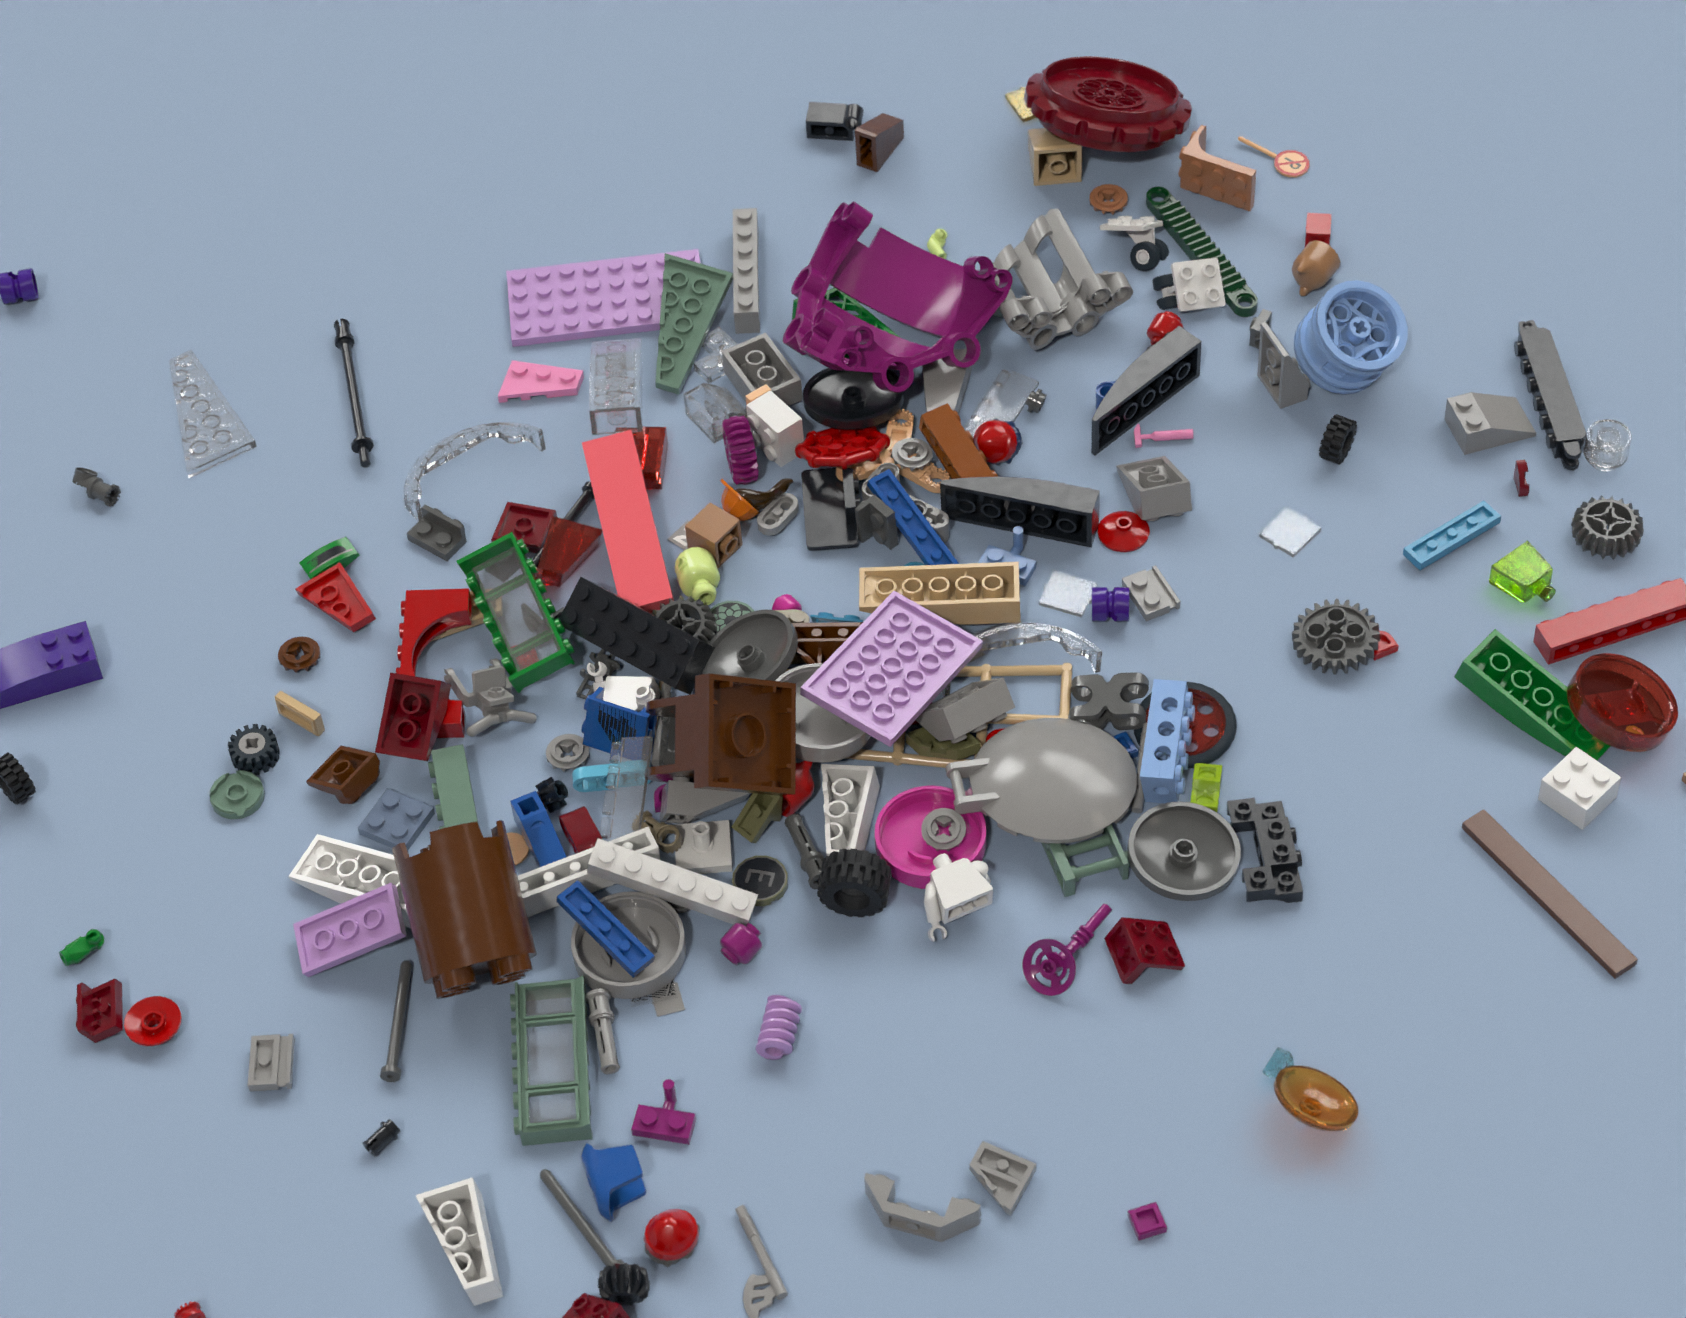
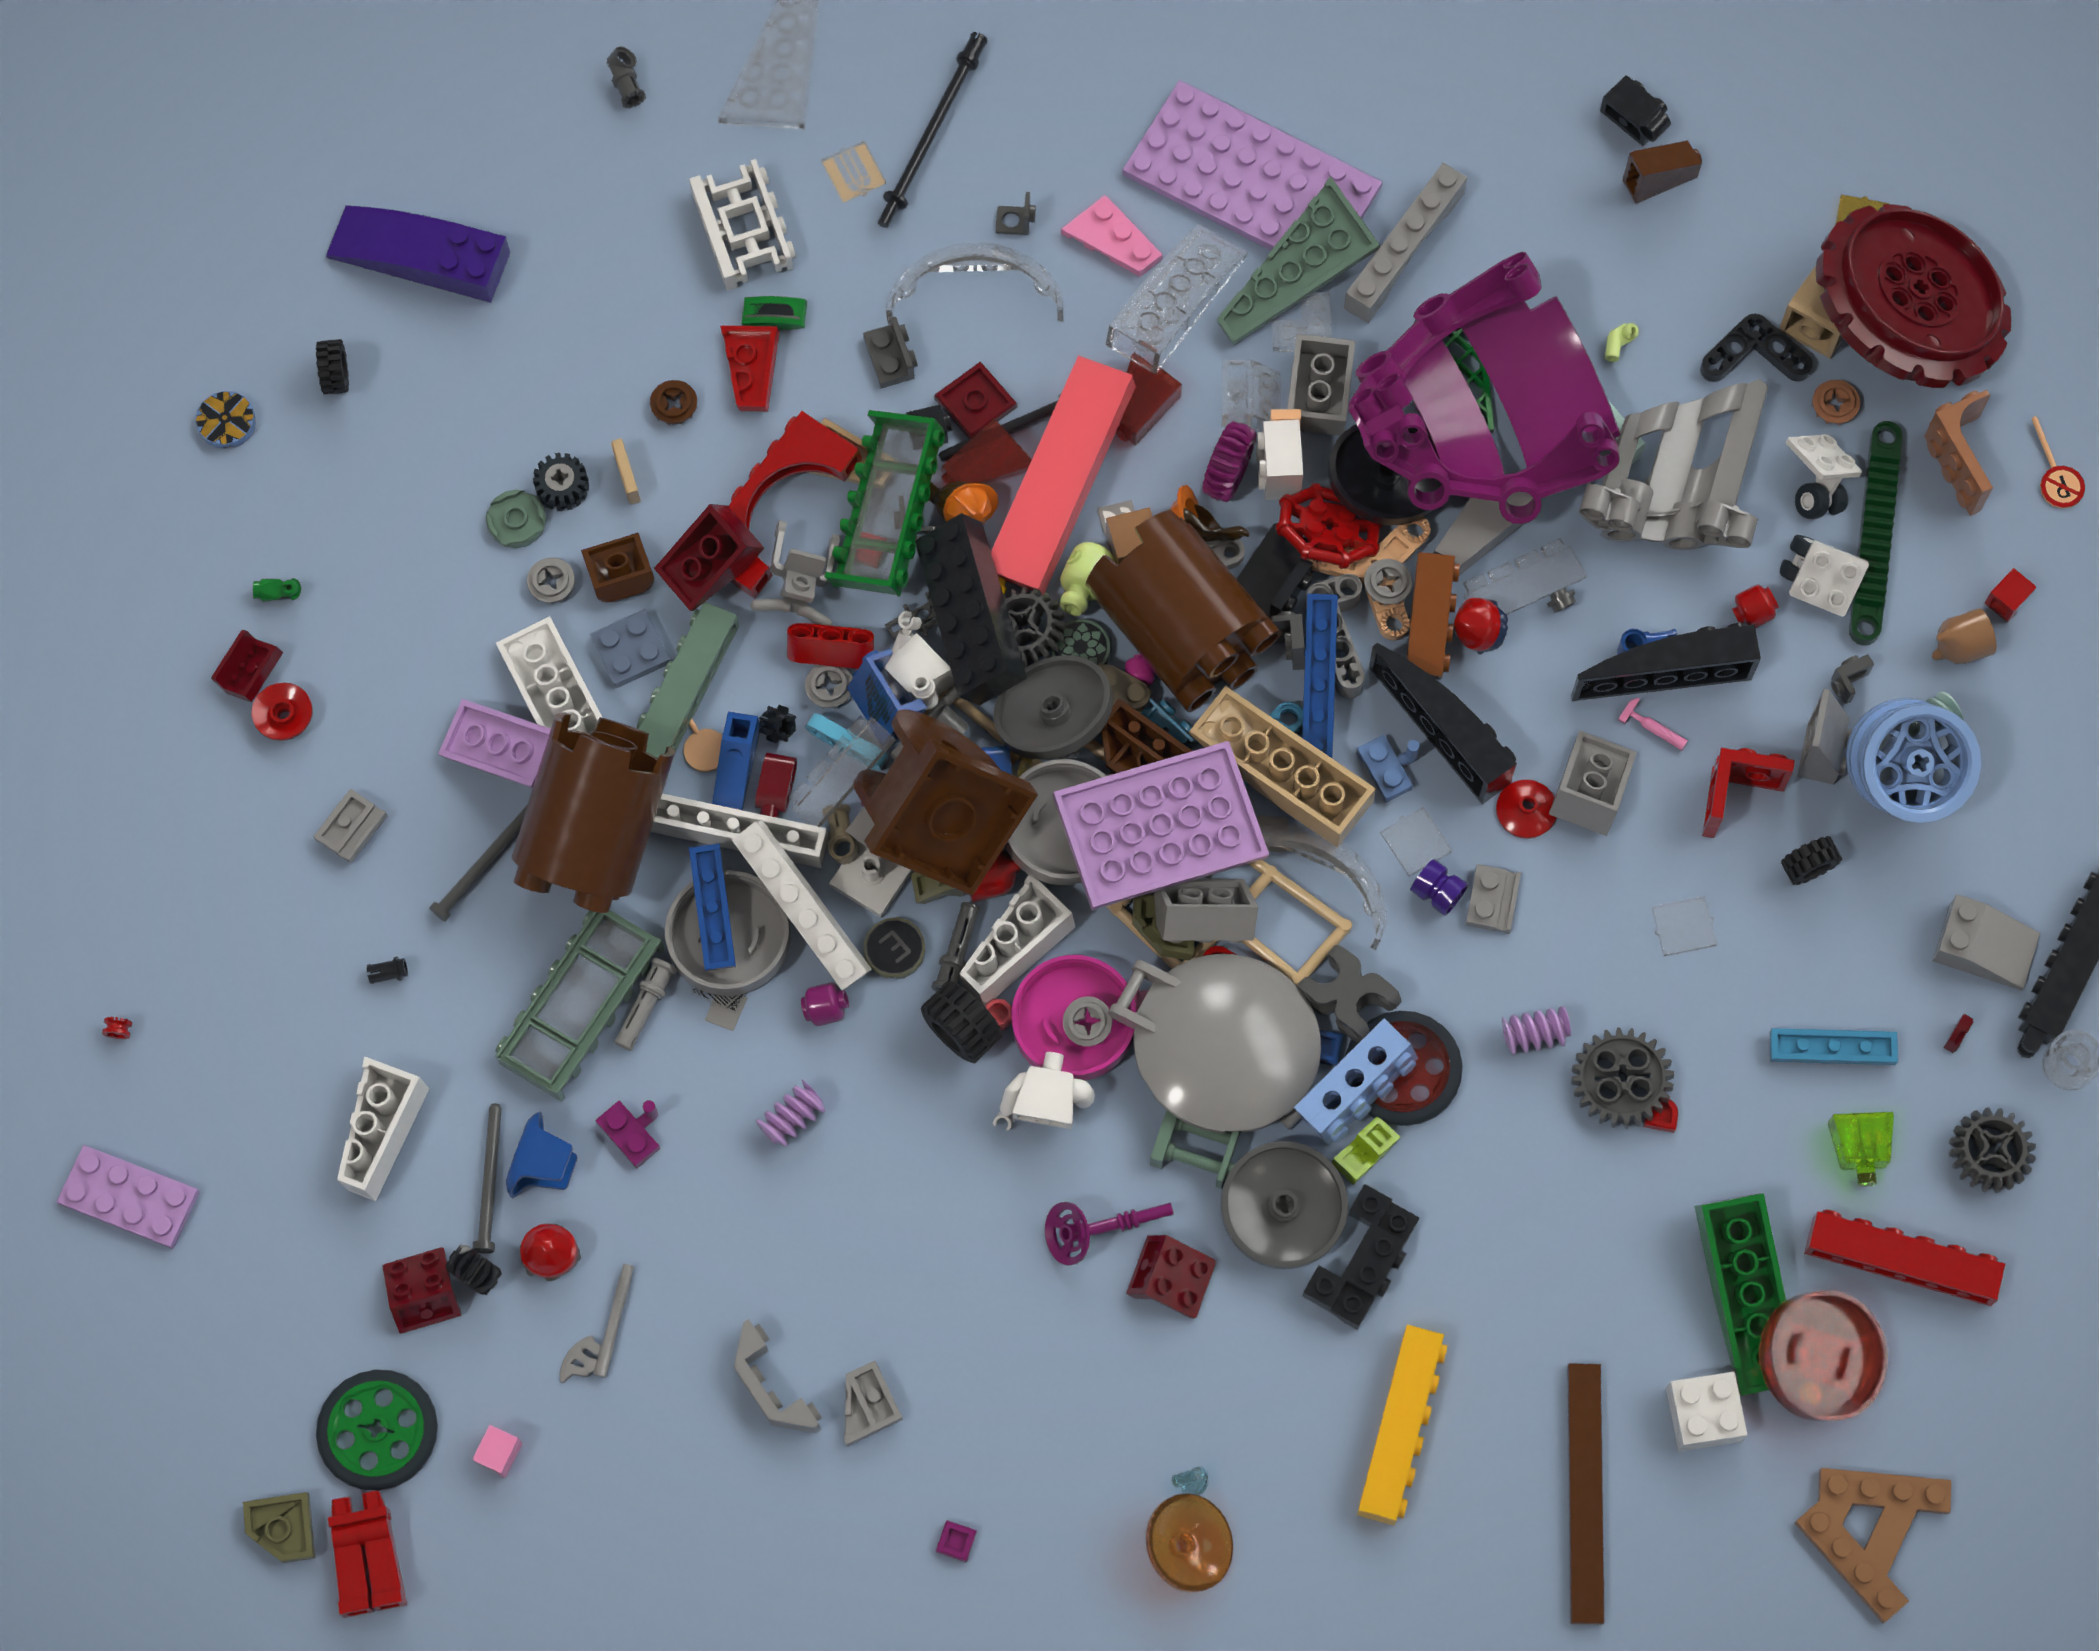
camera: 35 degrees right, 20 degrees up
none -> light grey gear [527,558,575,604]
none -> white fence [689,159,796,291]
none -> red beam [787,623,874,669]
none -> clear piece [821,141,886,203]
none -> orange piece [929,481,999,524]
none -> dark grey bracket [996,192,1036,235]
none -> reddish brown brick [1086,510,1281,712]
none -> yellow brick [1357,1324,1448,1526]
none -> lavender piece [1502,1006,1571,1055]
none -> black beam [1700,313,1813,382]
none -> red bracket [1702,747,1795,838]

